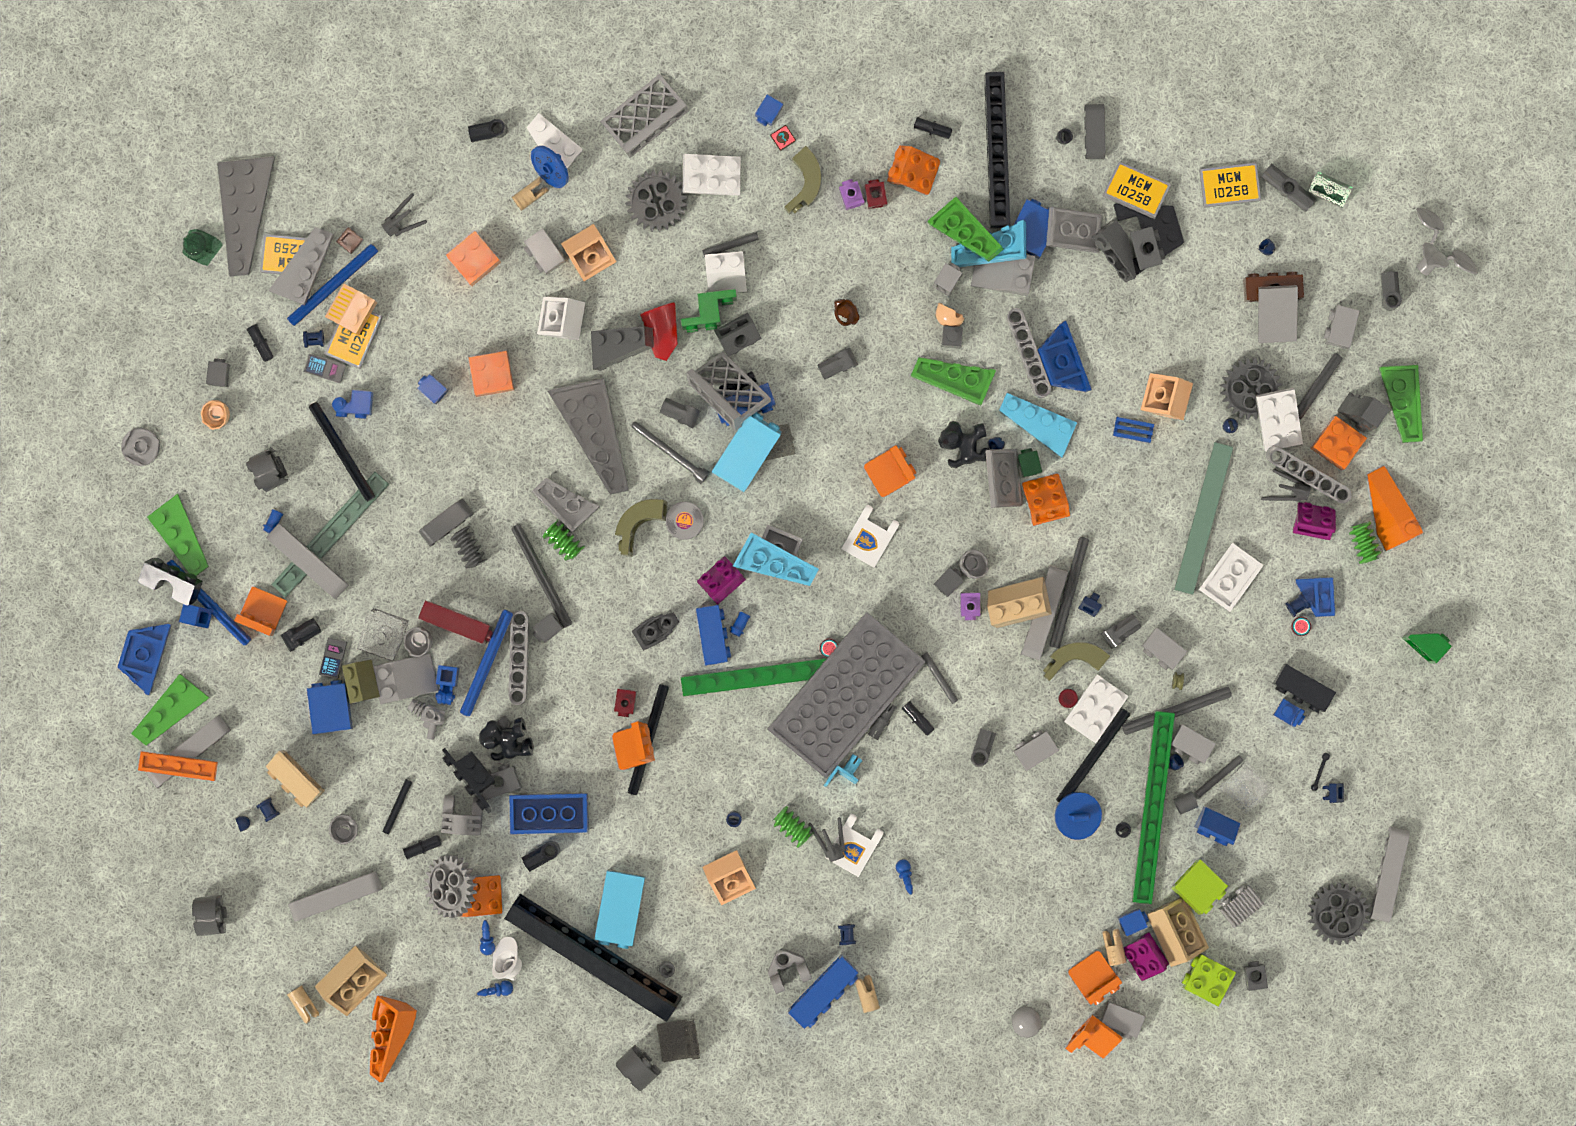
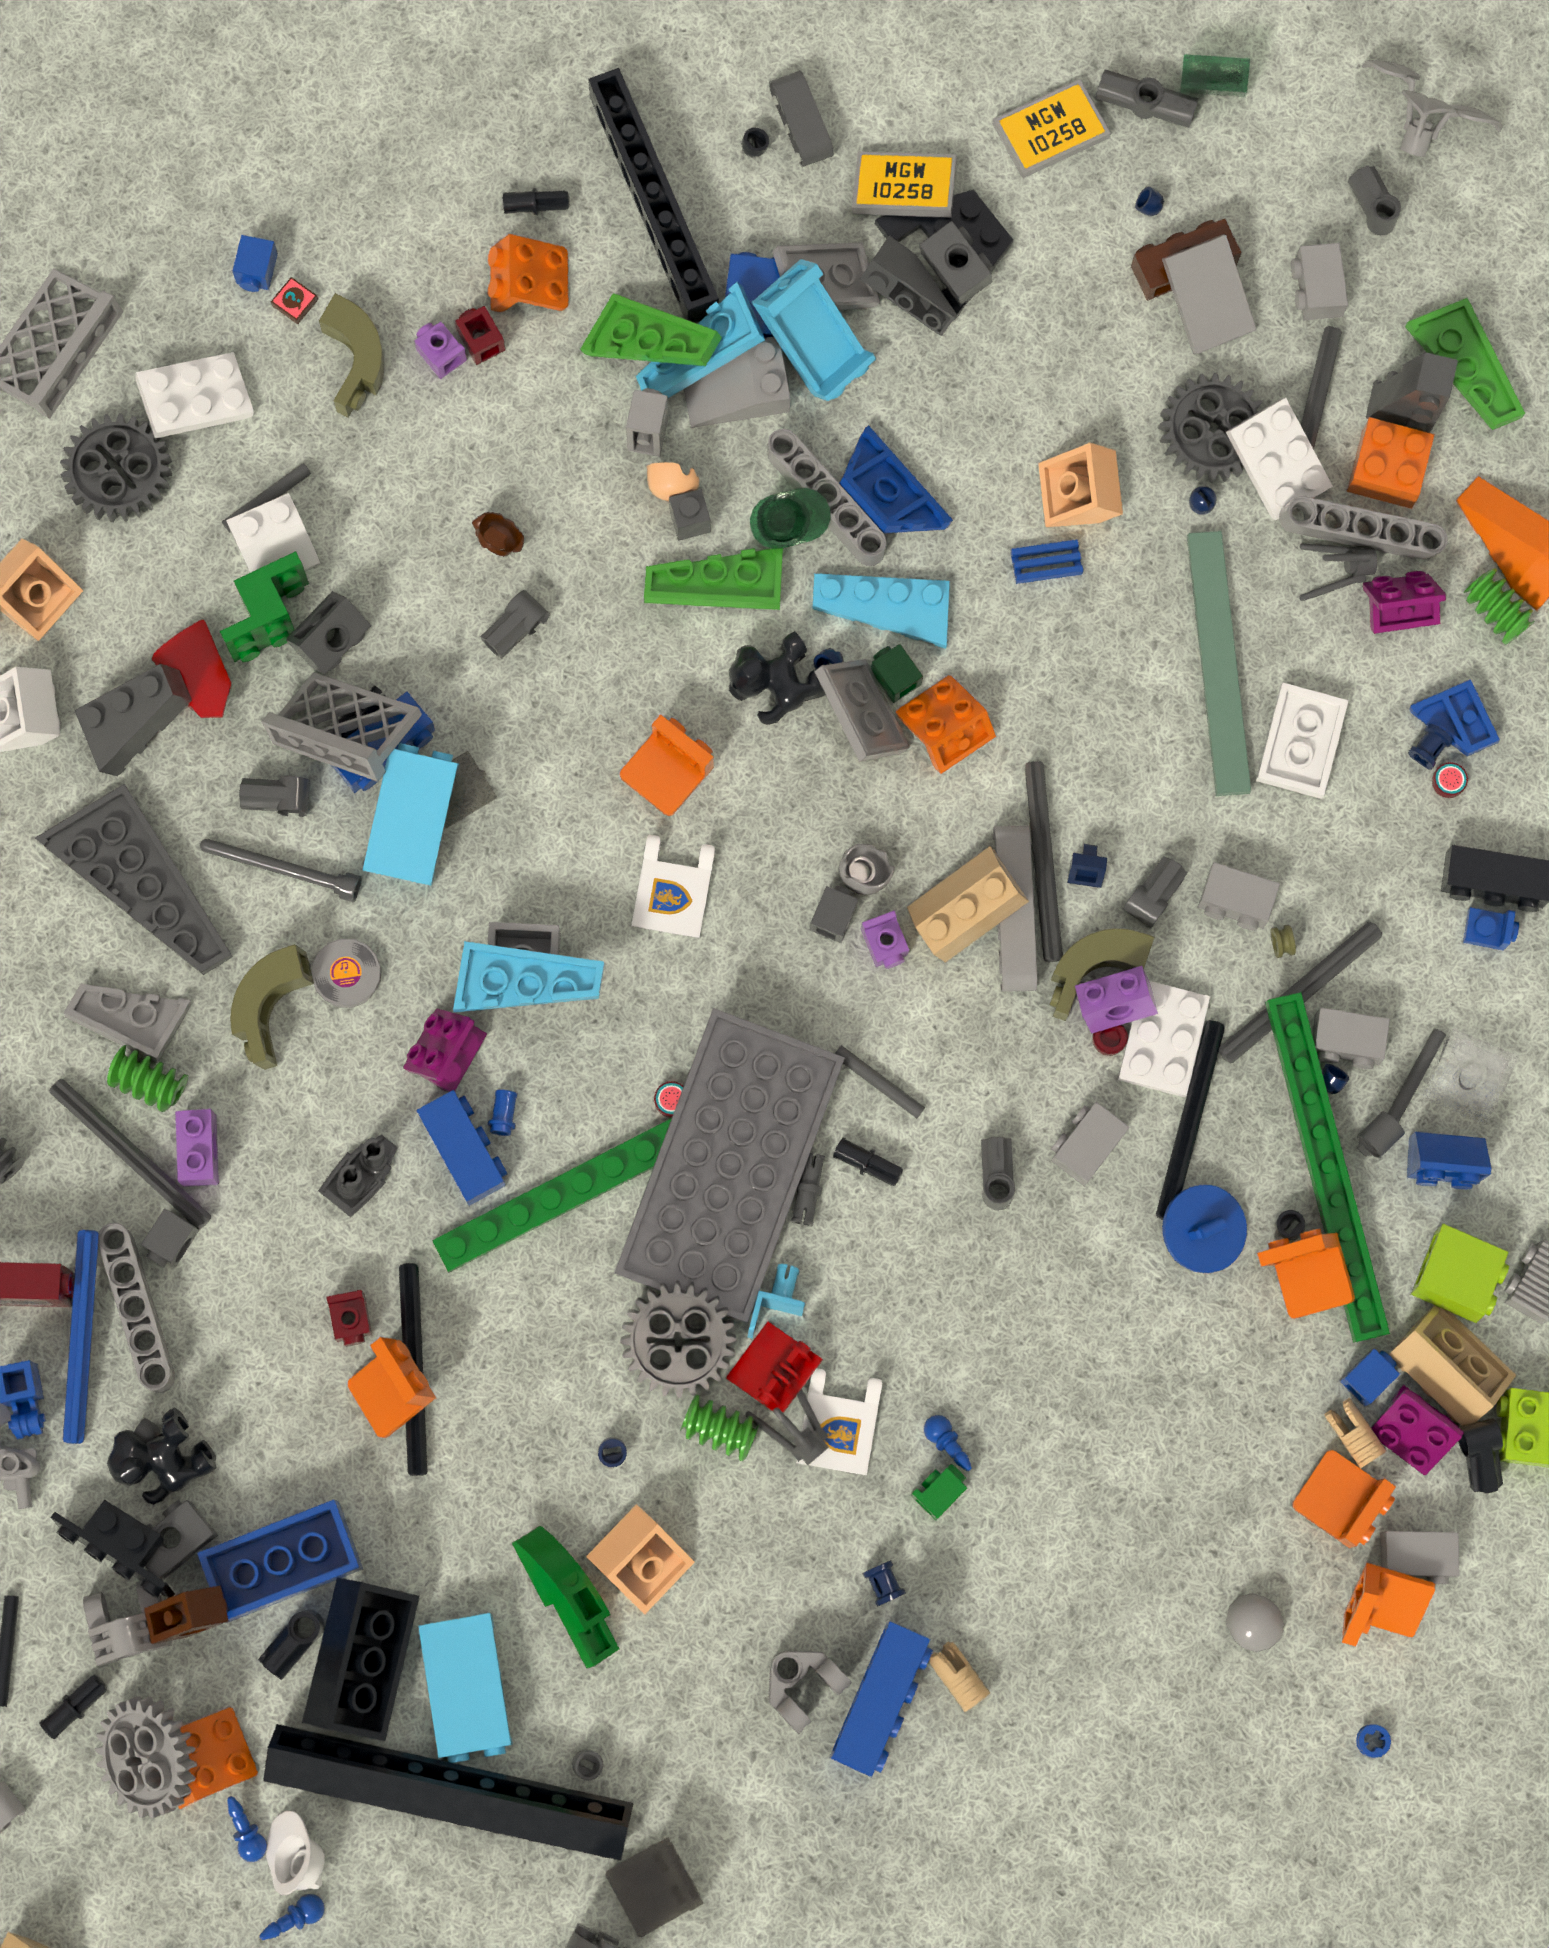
camera: 25 degrees left, 10 degrees down
none -> reddish brown brick [144,1585,229,1644]
none -> medium lavender brick [175,1109,219,1187]
none -> black brick [302,1577,420,1741]
none -> green slope [512,1525,619,1669]
none -> gear [620,1280,736,1398]
none -> red hinge [726,1322,823,1413]
none -> clear green piece [750,488,831,549]
none -> medium azure panel [752,259,876,401]
none -> green brick [910,1464,967,1521]
none -> medium lavender brick [1075,966,1158,1034]
none -> orange bracket [1257,1229,1355,1318]
none -> blue bush [1356,1724,1391,1758]
none -> black piece [1458,1418,1503,1494]

